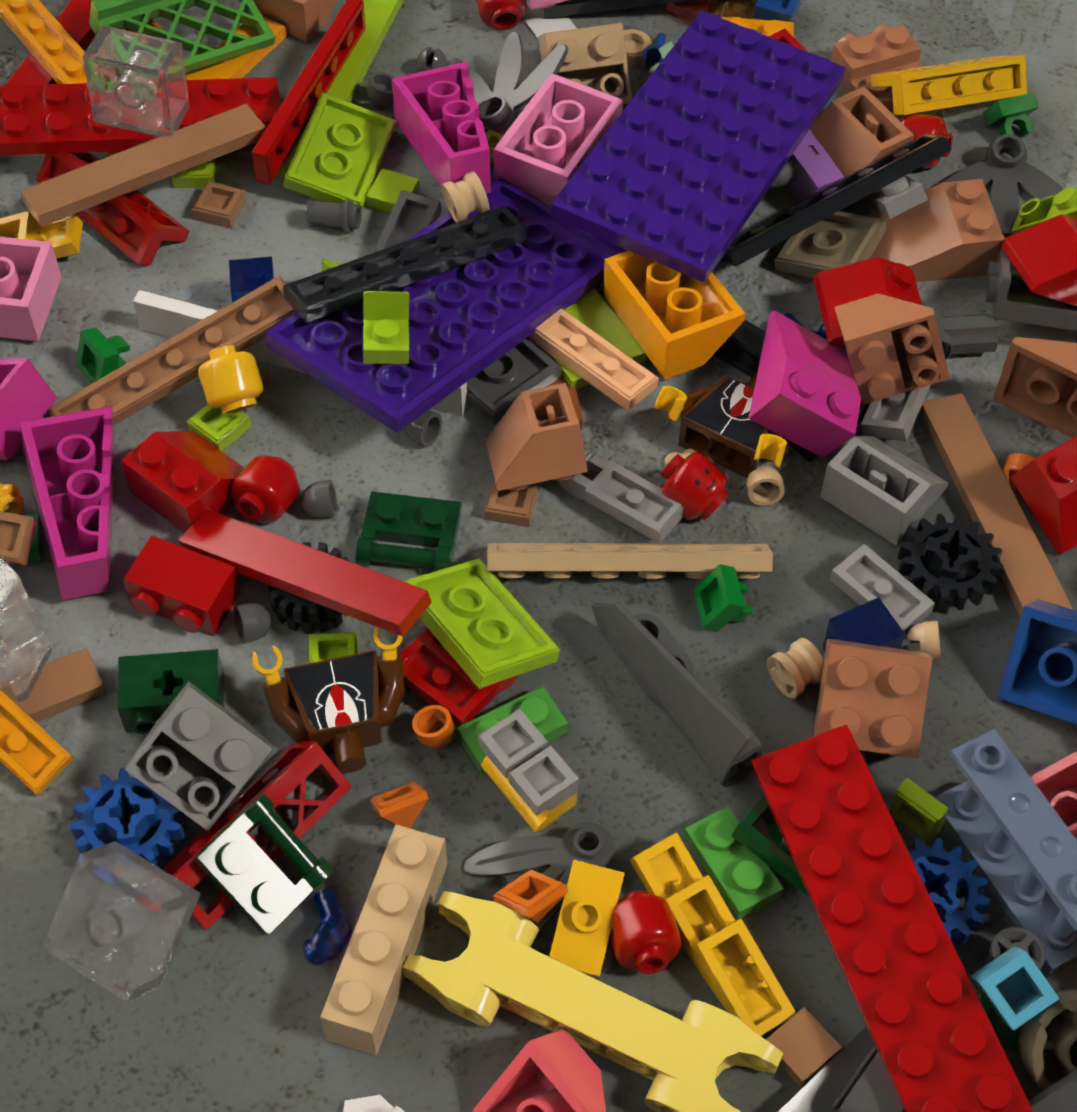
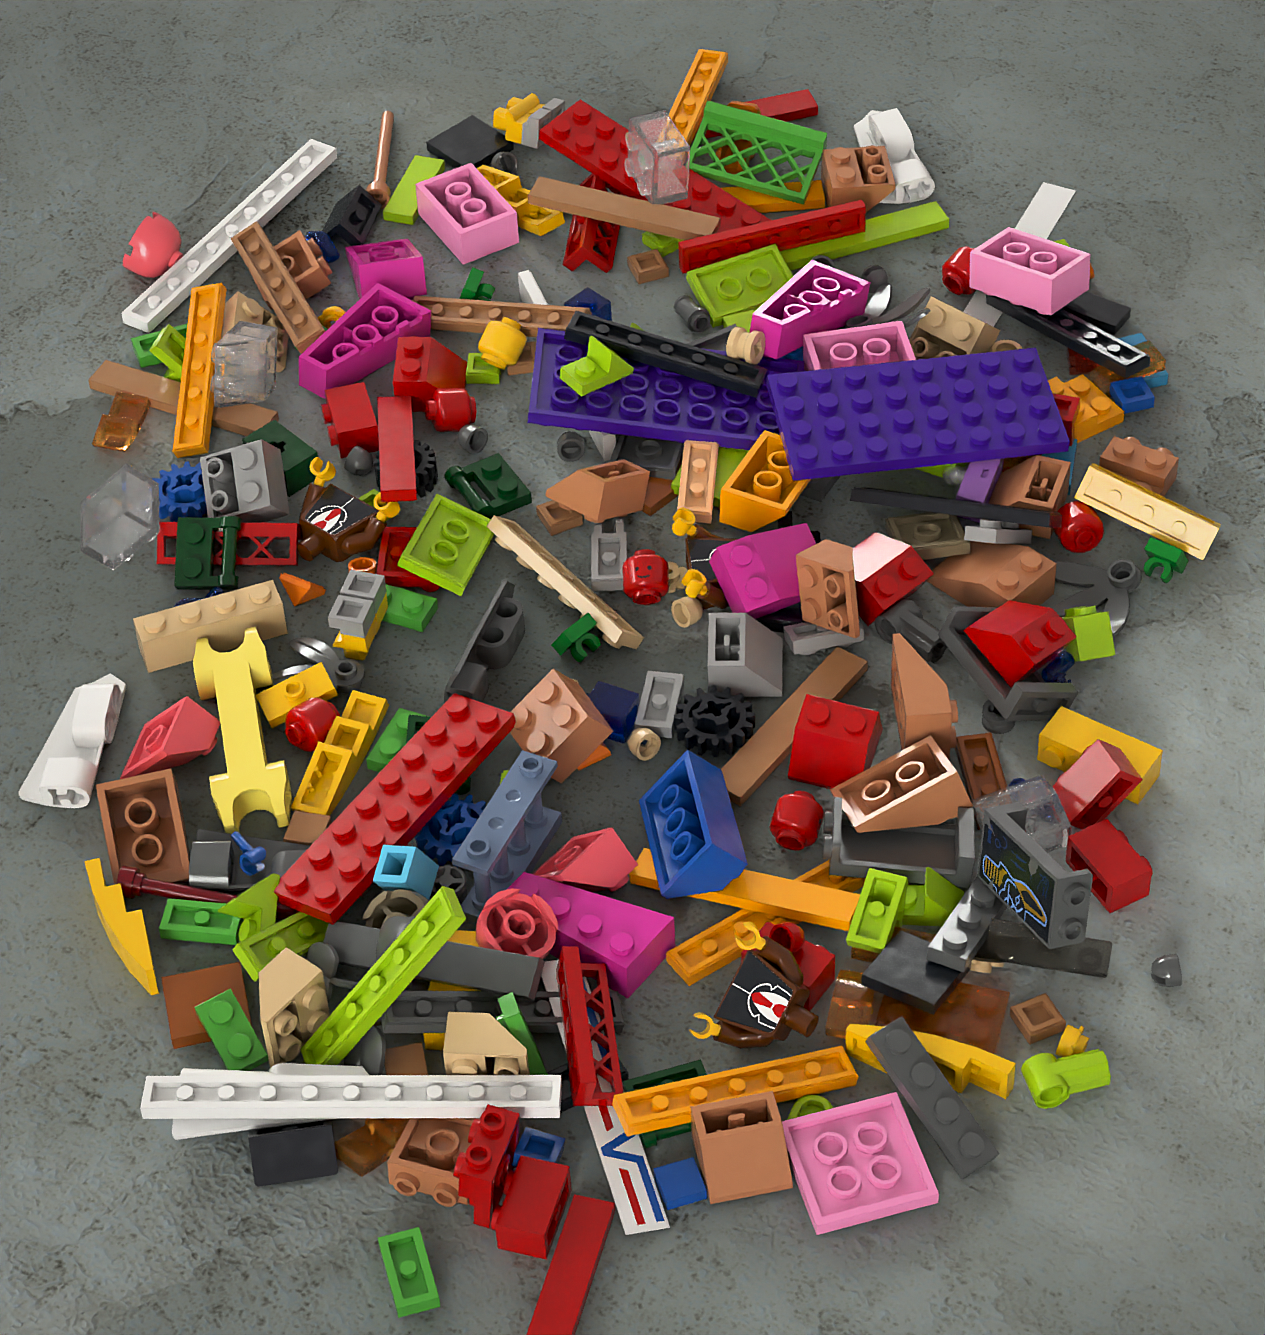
camera: 55 degrees right, 10 degrees down
orange slope [493,869,568,923] -> none

